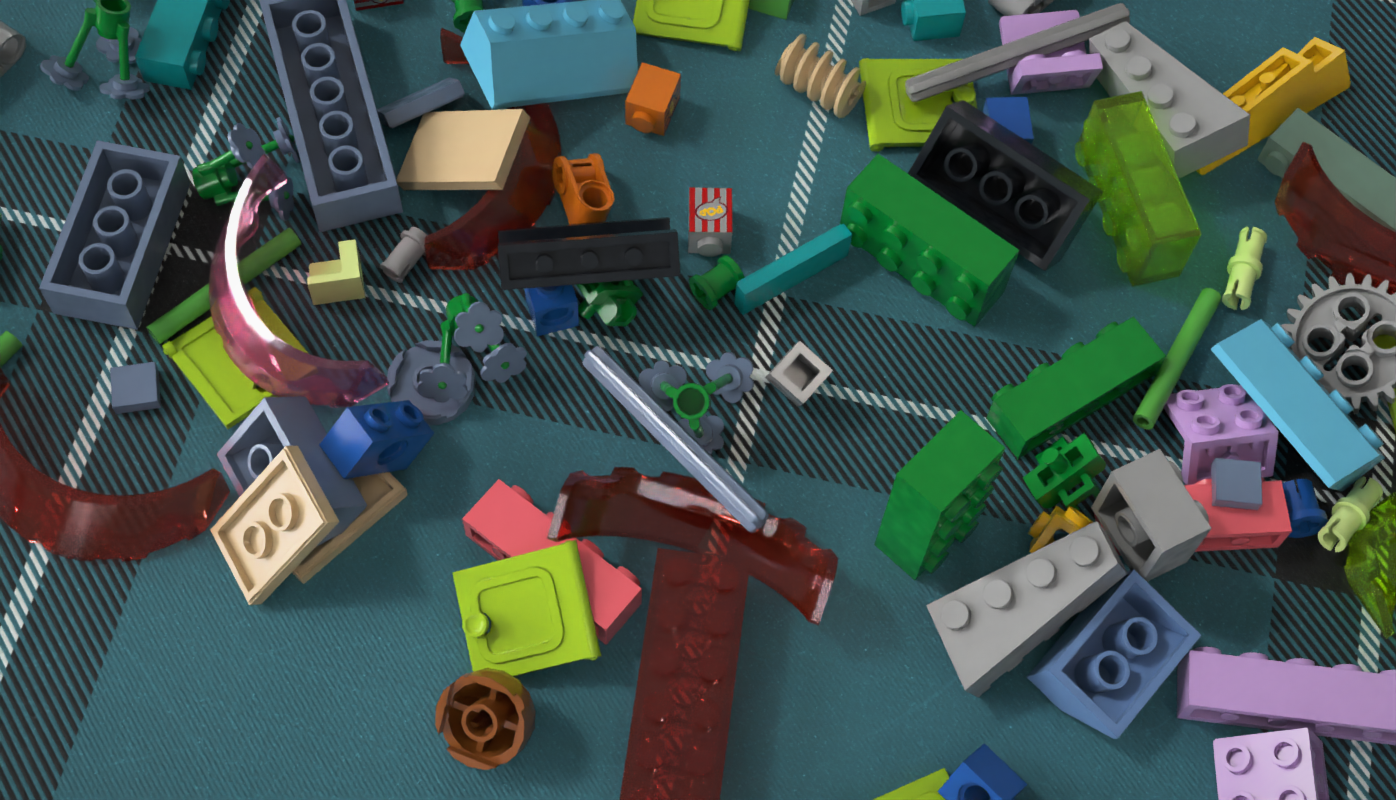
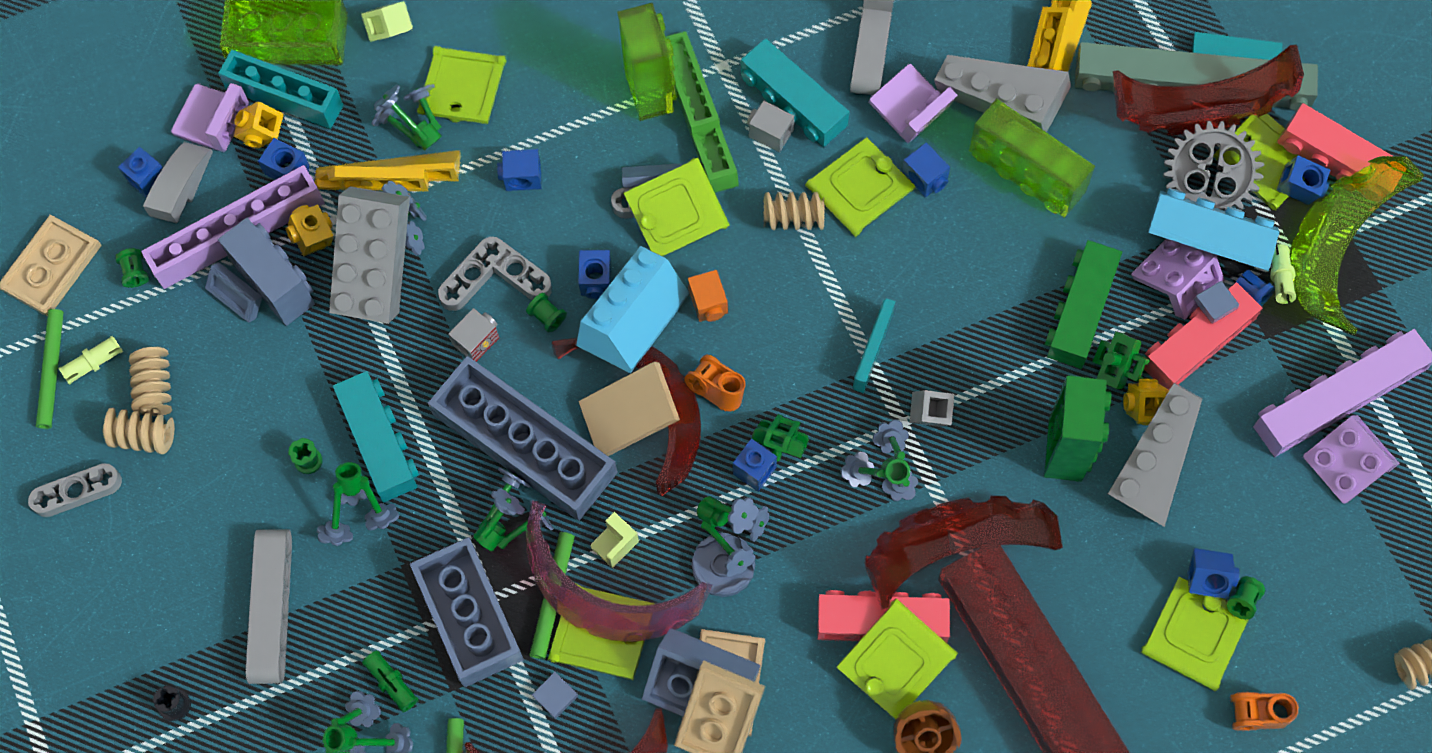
camera: 30 degrees left, 5 degrees up
blue brick [319,400,434,479] -> none
sand blue tile [376,77,465,128] -> none
light grey pin [380,227,432,283] -> none
black fence [498,217,680,290] -> none
sand blue axle [582,346,769,533] -> none
light grey brick [688,187,732,257] -> none
green bush [689,255,745,310] -> none
green brick [840,154,1020,327] -> none
light grey axle [905,3,1130,102] -> none
black brick [908,100,1104,271] -> none
medium blue slope [1027,569,1201,739] -> none
light grey brick [1091,449,1212,582] -> none
bright green piece [1133,288,1222,430] -> none
yellowish green pin [1222,227,1267,310] -> none

